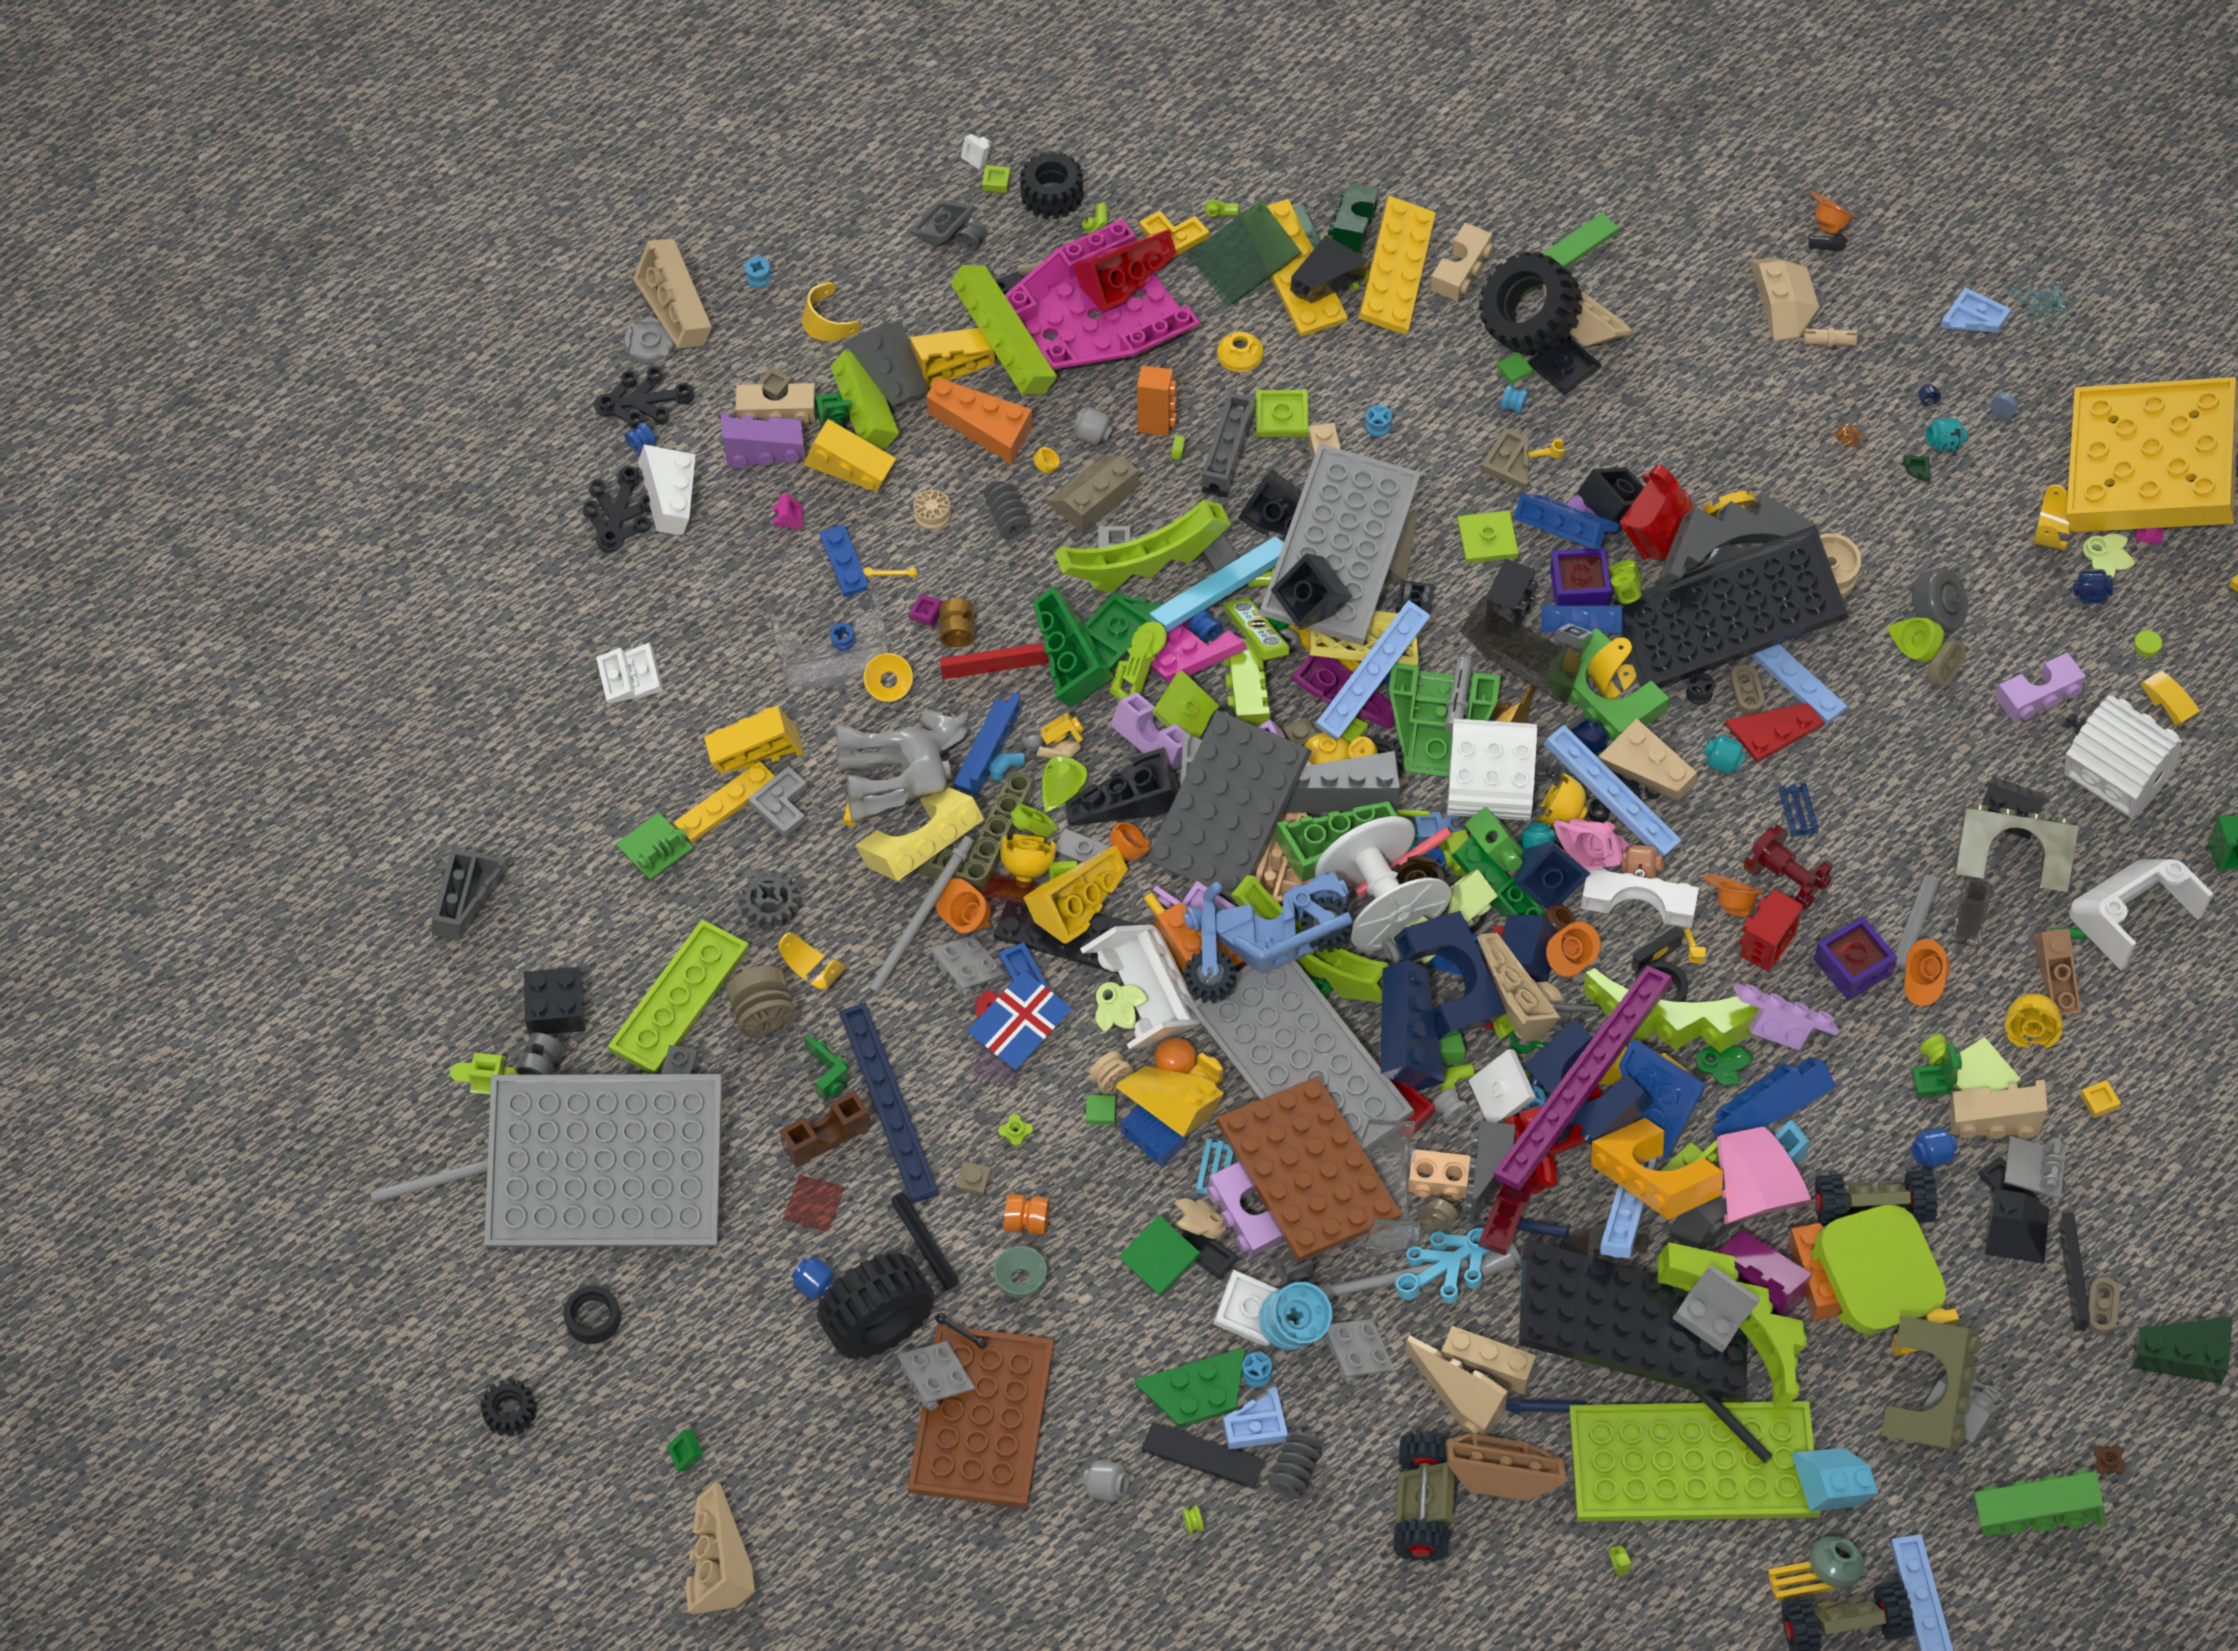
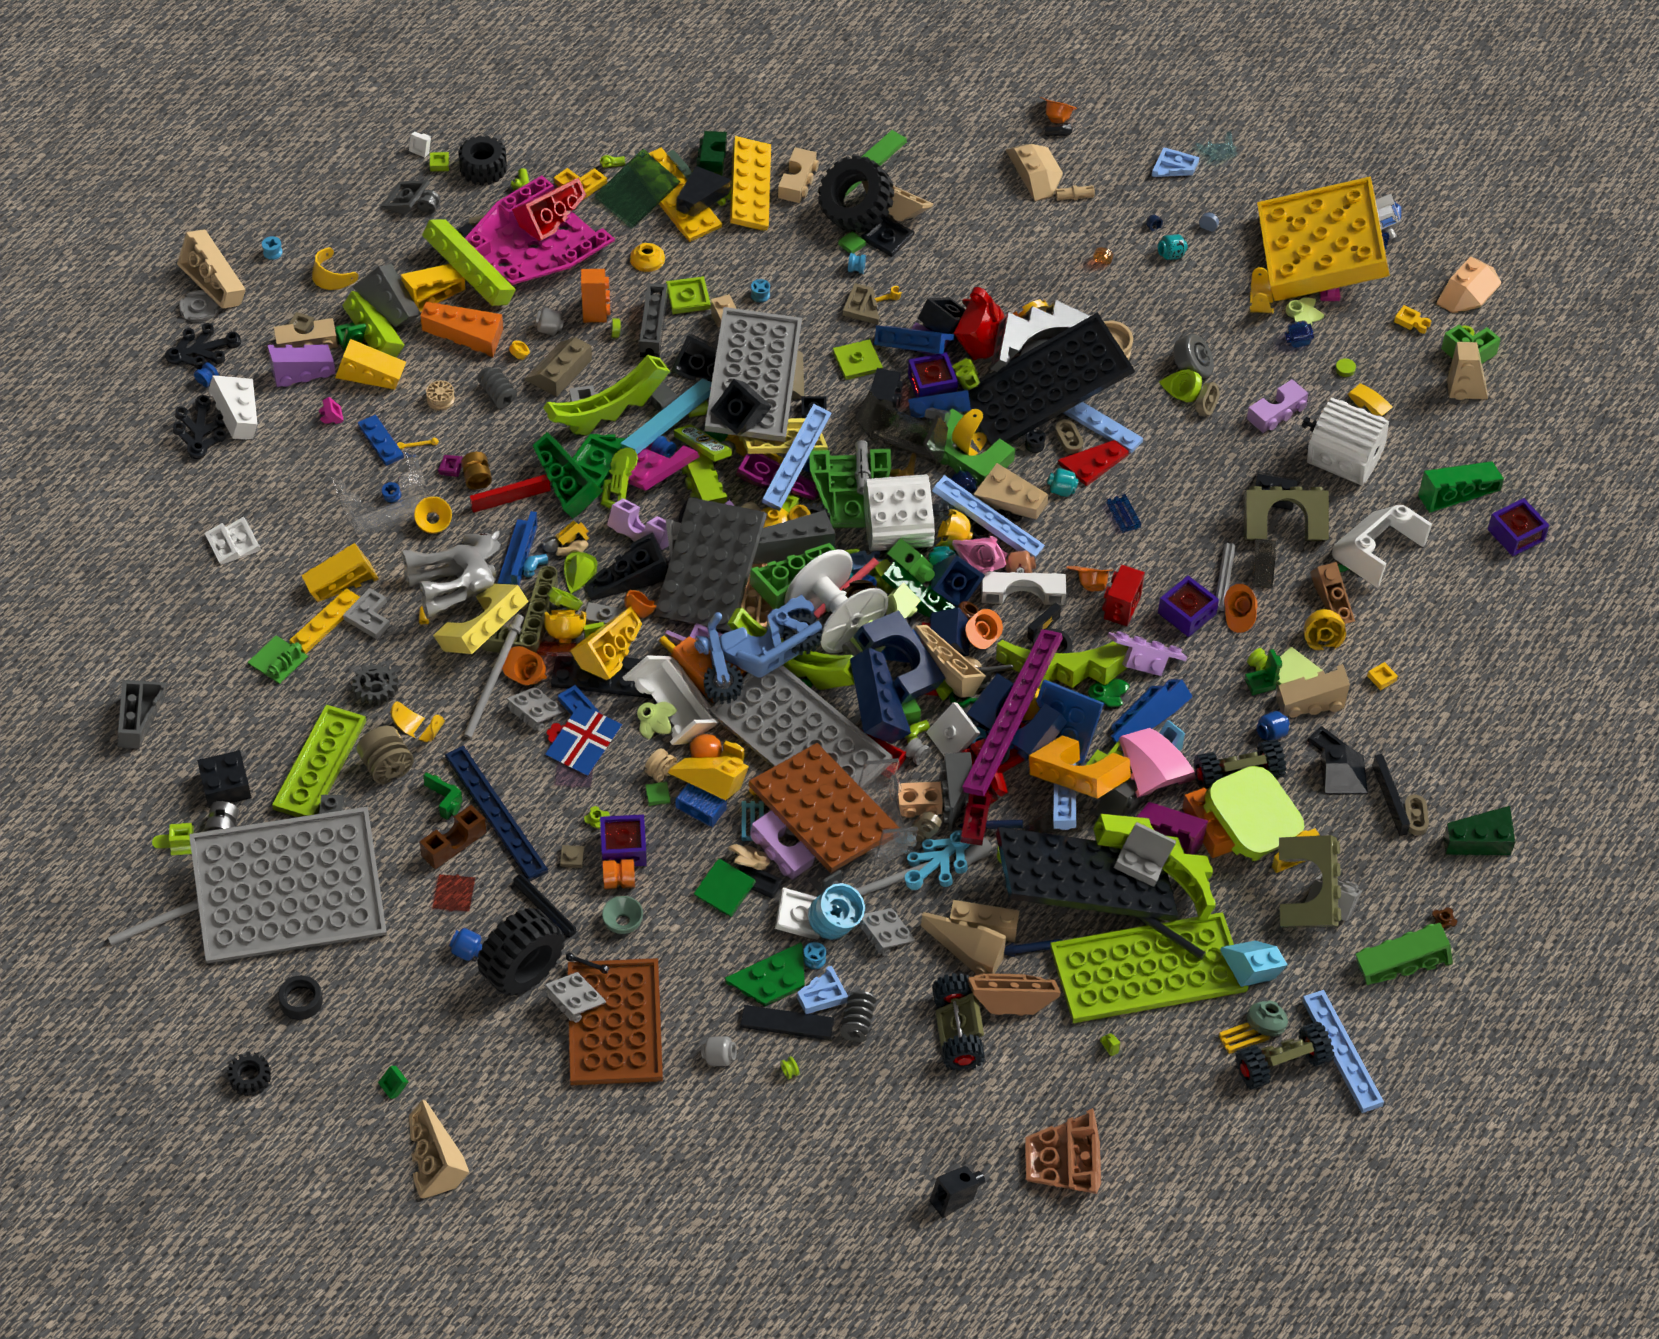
camera: 15 degrees left, 5 degrees down
lime plate [1152,671,1219,739] -> none
yellow hand [1684,928,1706,963] -> none
dark red piece [1743,824,1832,911] -> none
dark green tile [1902,455,1930,482] -> none
light grey hinge [2004,1136,2065,1199] -> none
none -> piece [600,814,647,867]

